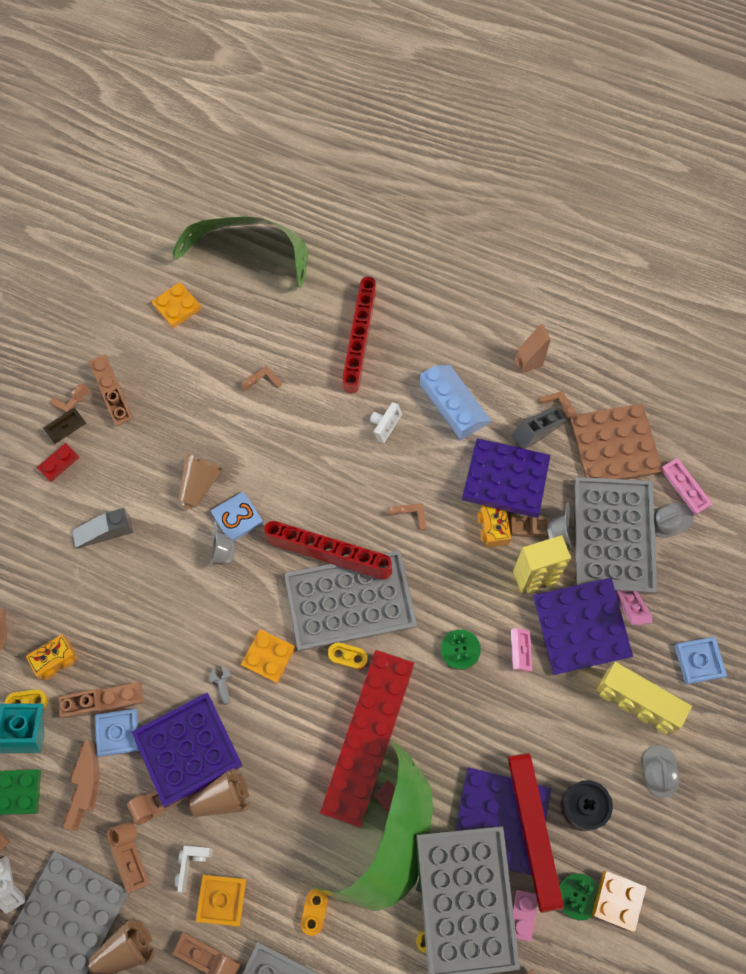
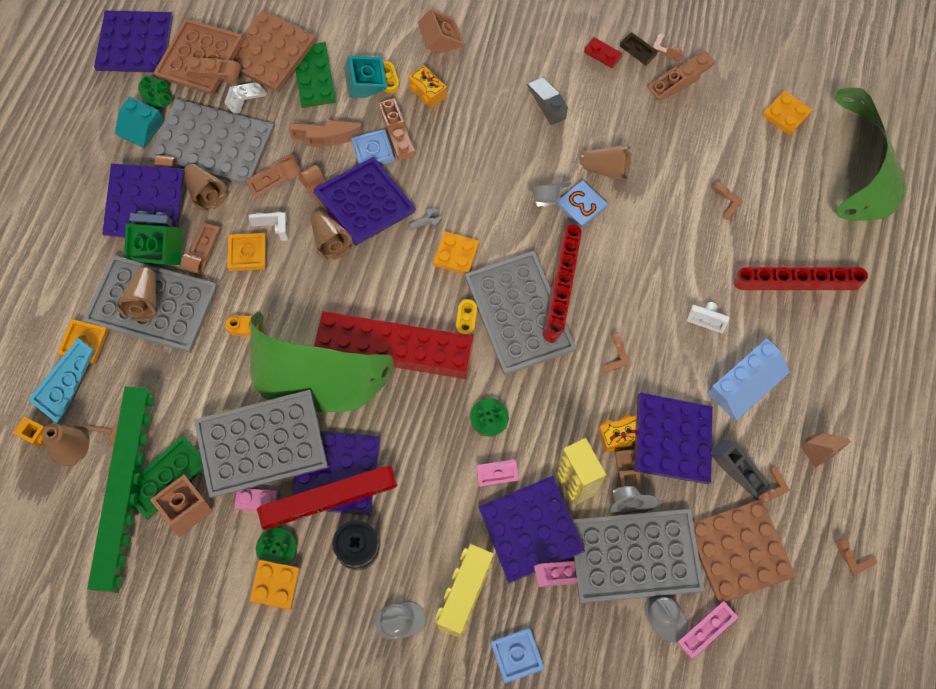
camera: 80 degrees right, 0 degrees up
none -> nougat piece [836,537,877,575]

